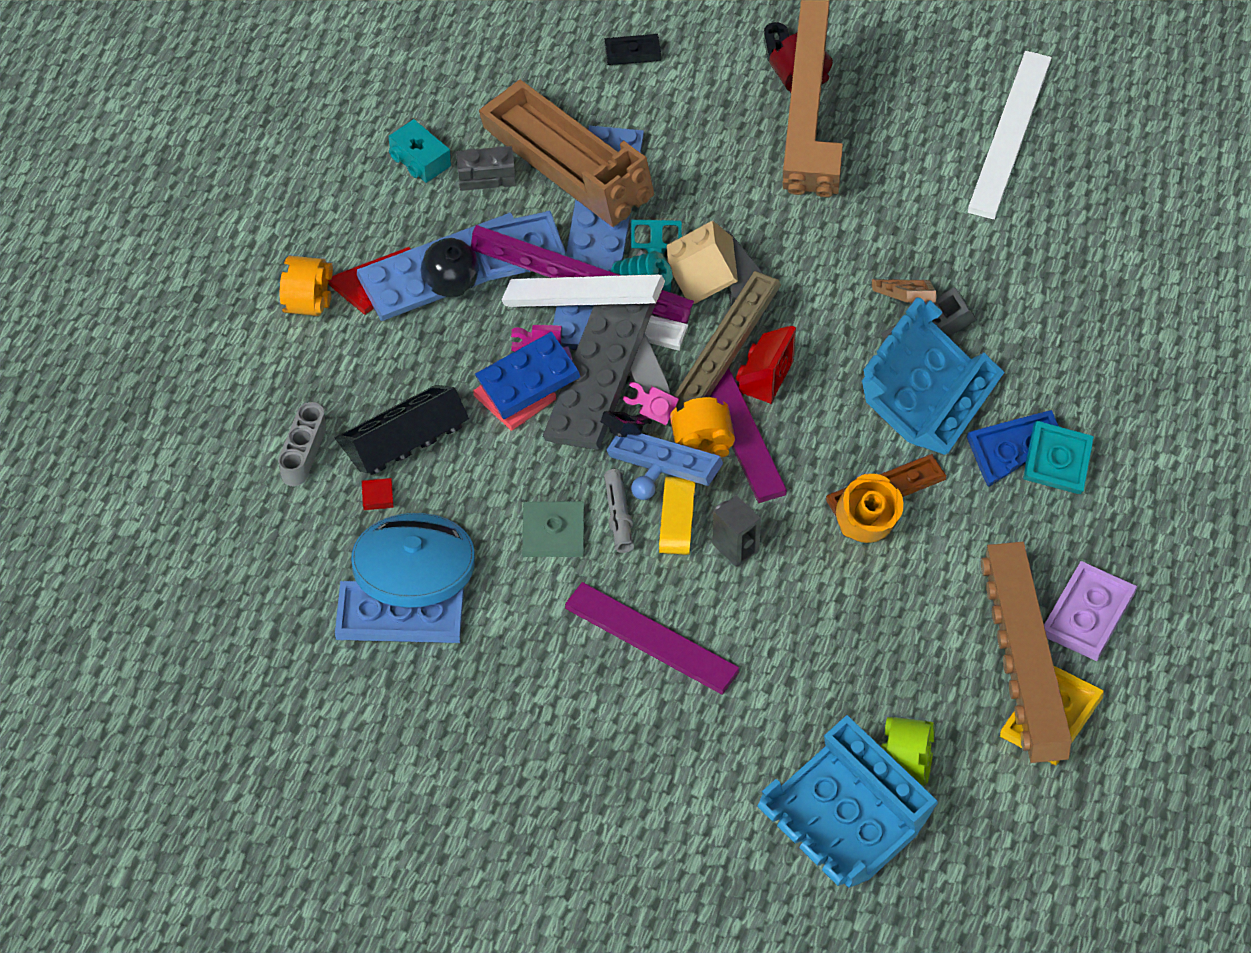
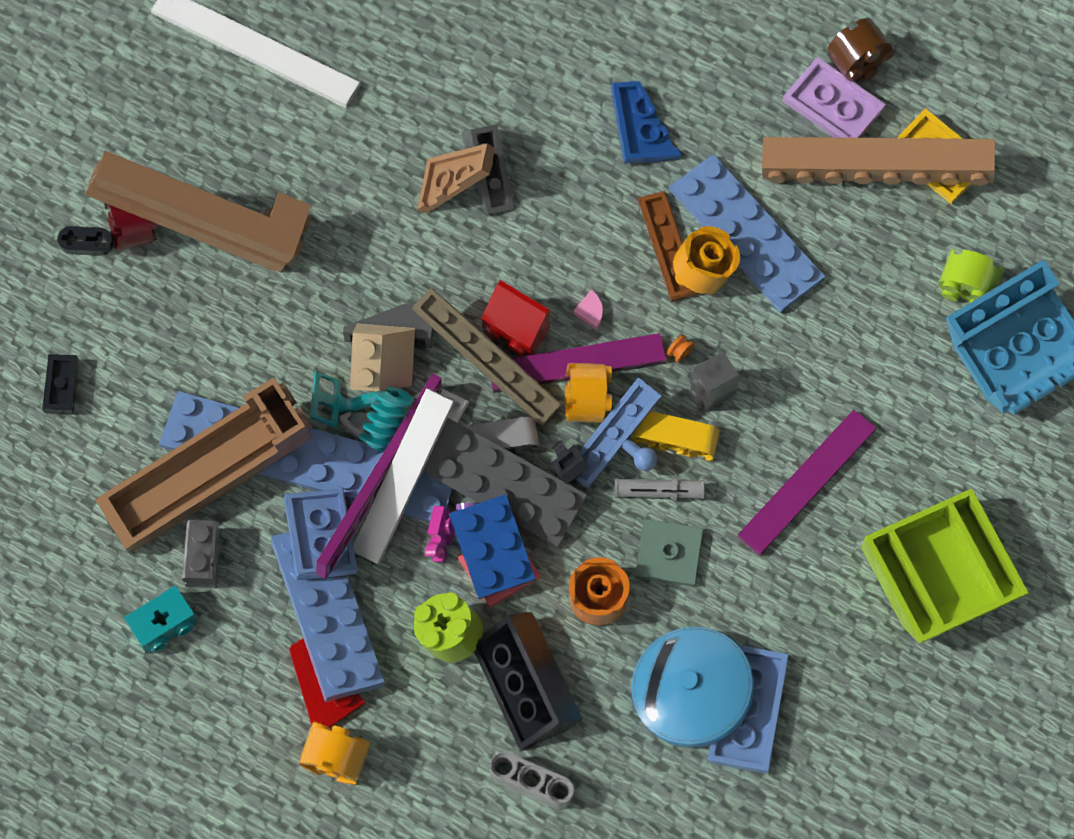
camera: 80 degrees left, 15 degrees up
red tile [361,478,394,510] -> none
black cylinder [420,238,479,297] -> none
plate [622,381,679,425] -> none
dark azure slope [862,297,1005,455] -> none
teal plate [1023,421,1094,494] -> none
none -> lime brick [414,592,483,663]
none -> orange brick [569,557,630,626]
none -> bright pink tile [574,289,603,330]
none -> orange bush [667,334,695,363]
none -> medium blue plate [669,154,825,313]
none -> reddish brown brick [827,18,896,82]
none -> lime slope [861,488,1029,644]

